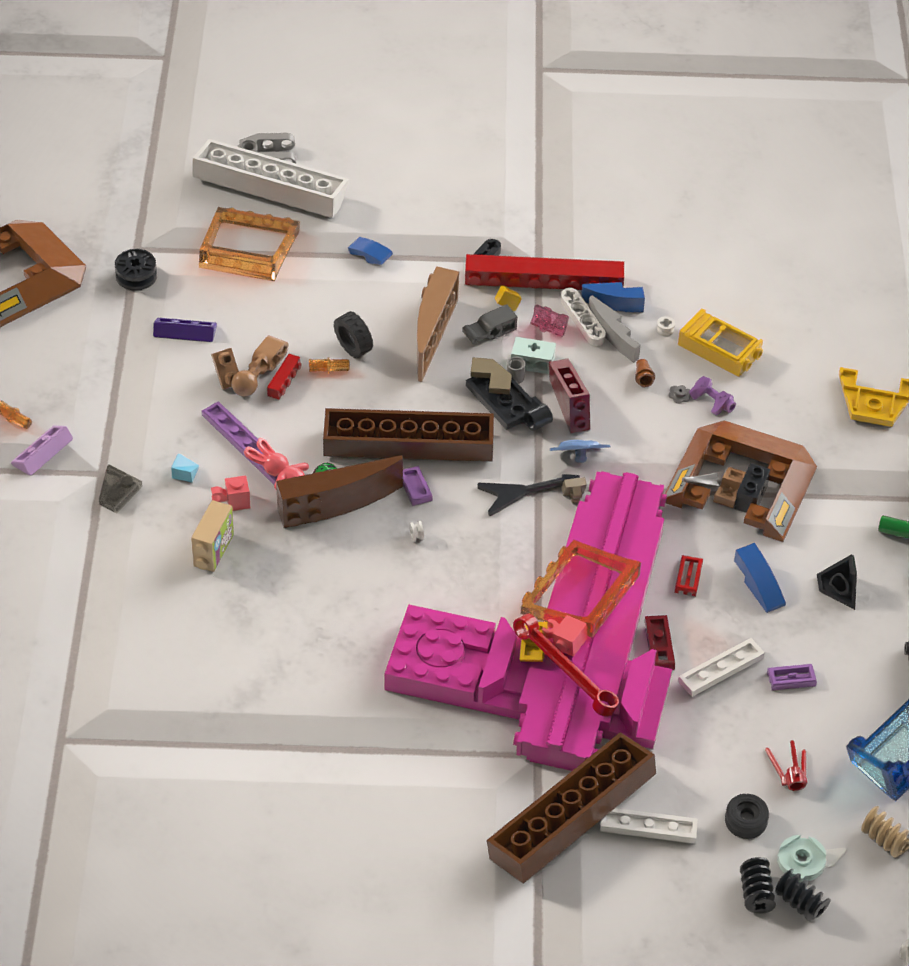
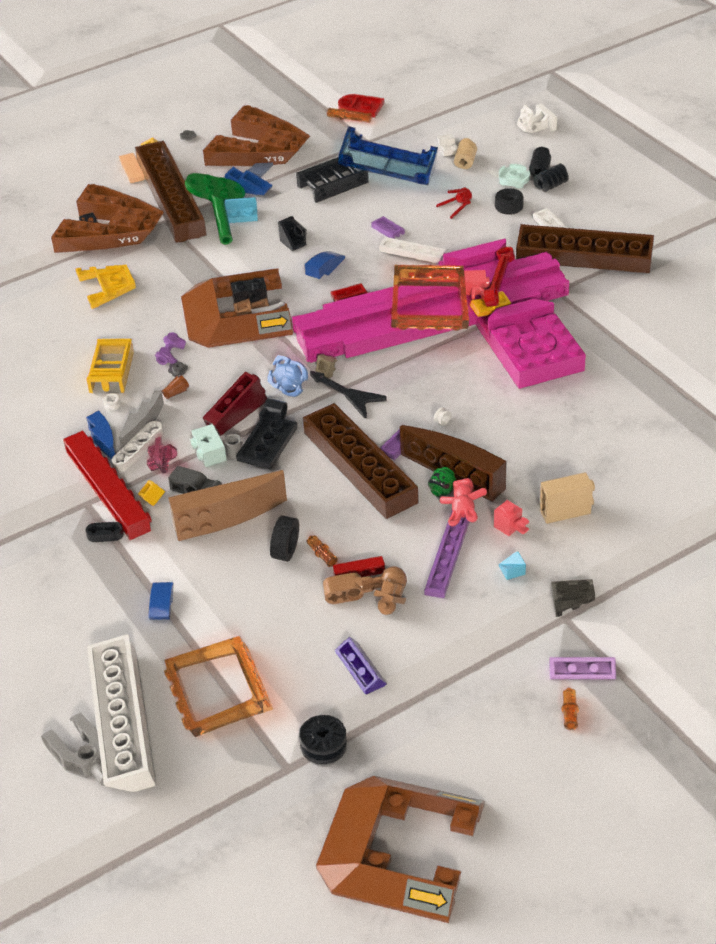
camera: 120 degrees left, 5 degrees down
dark tan tile [470,357,512,394] -> none

